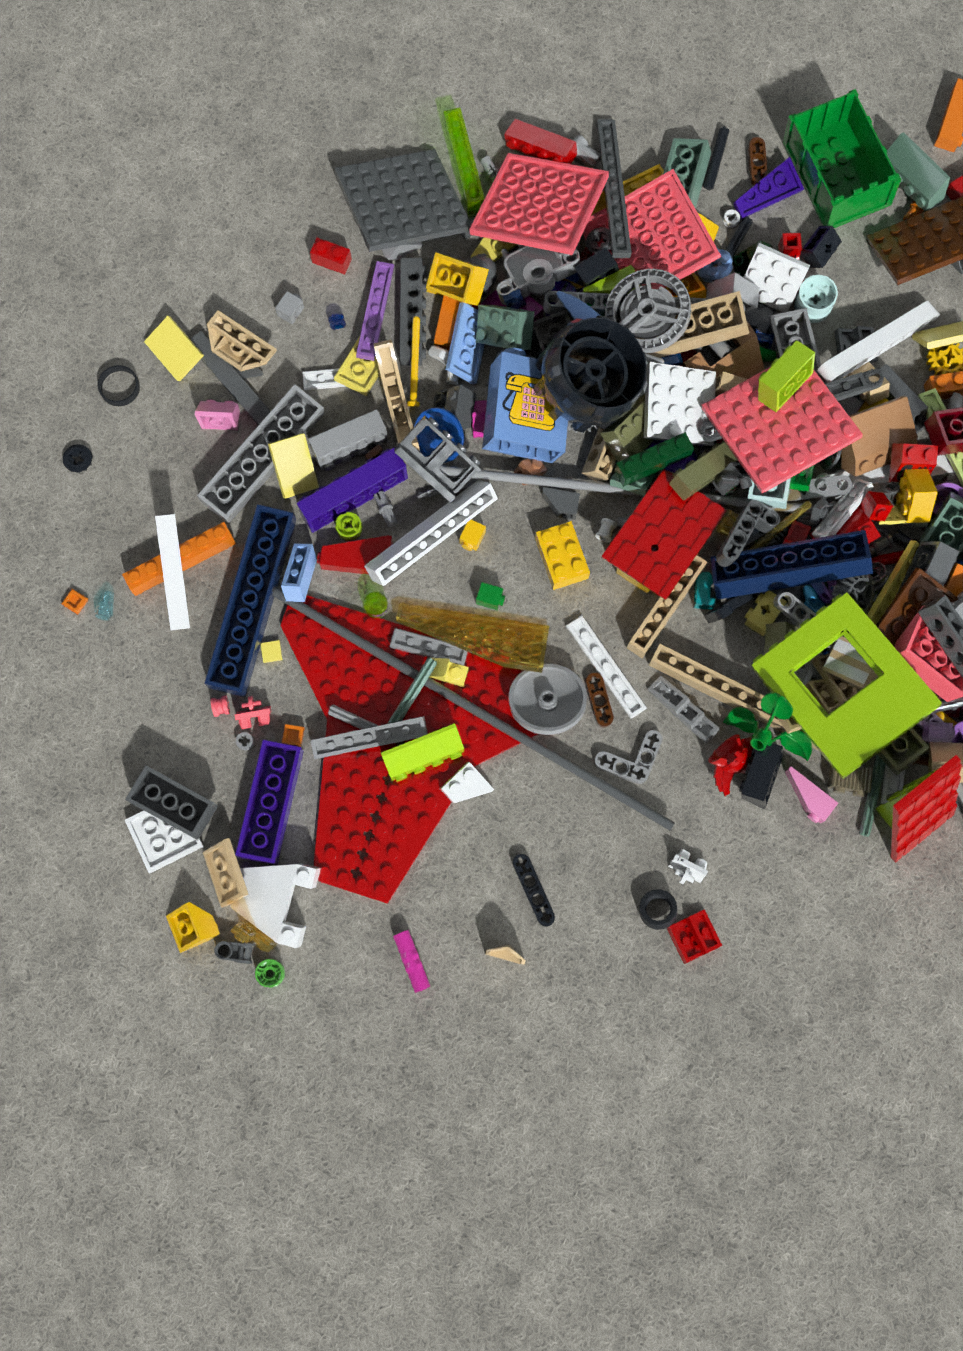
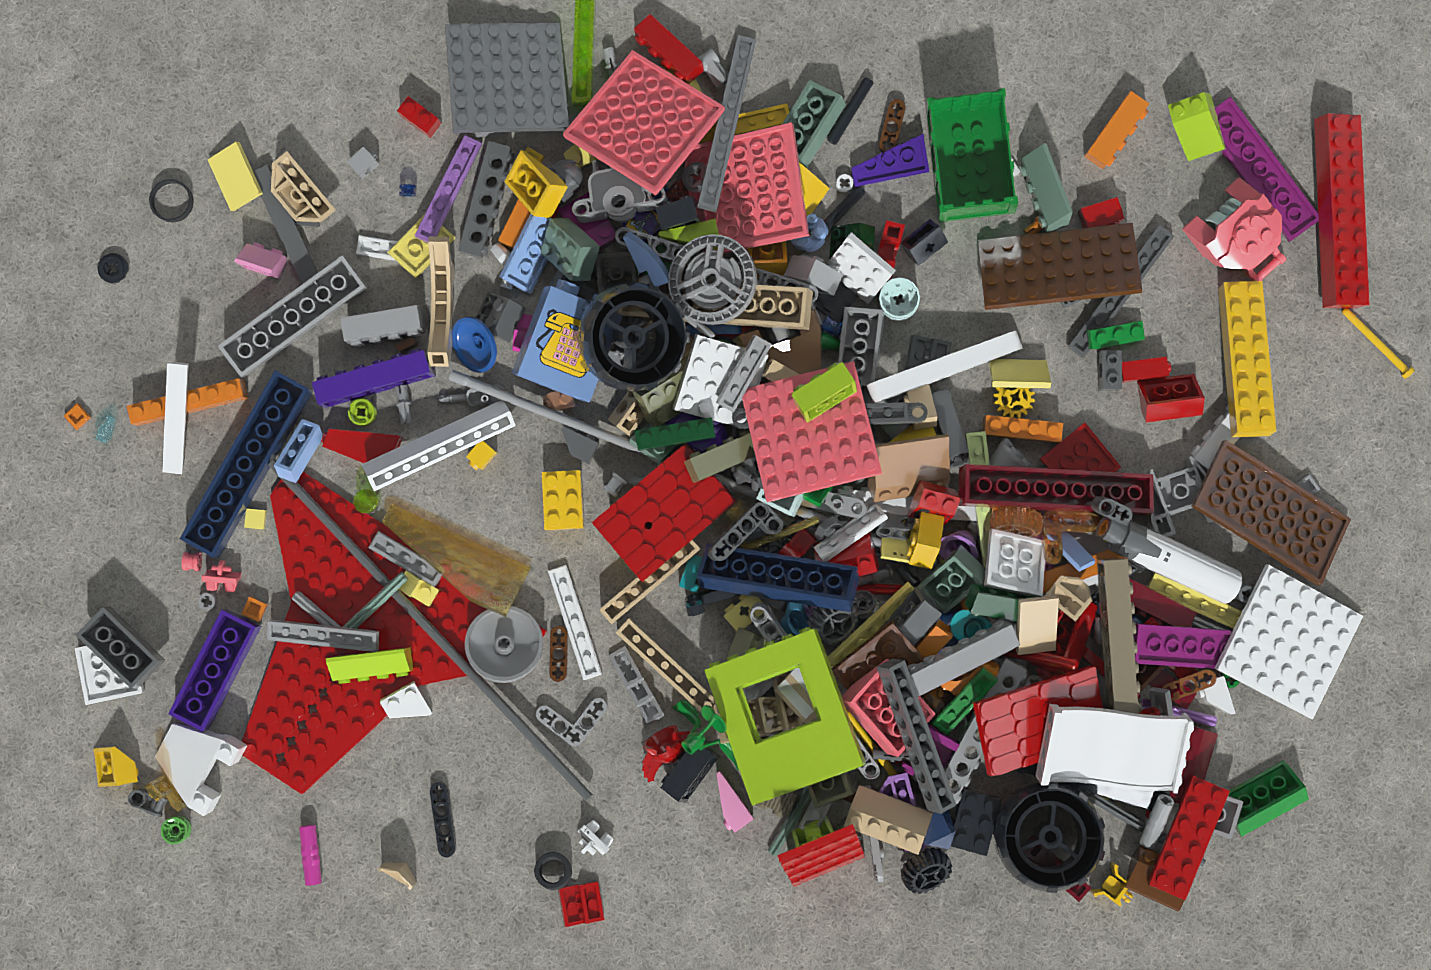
camera: 20 degrees right, 10 degrees up
tan tile [203,838,249,908] -> none
light yellow tile [268,433,319,499] -> none
window [394,416,482,503] -> none
yellow bar [407,316,420,407] -> none
green brick [476,582,506,611] -> none
dark blue plate [503,289,527,309] -> none
red brick [860,491,893,522] -> none
clear purple brick [922,721,955,743] -> none
none -> light grey plate [716,334,772,413]

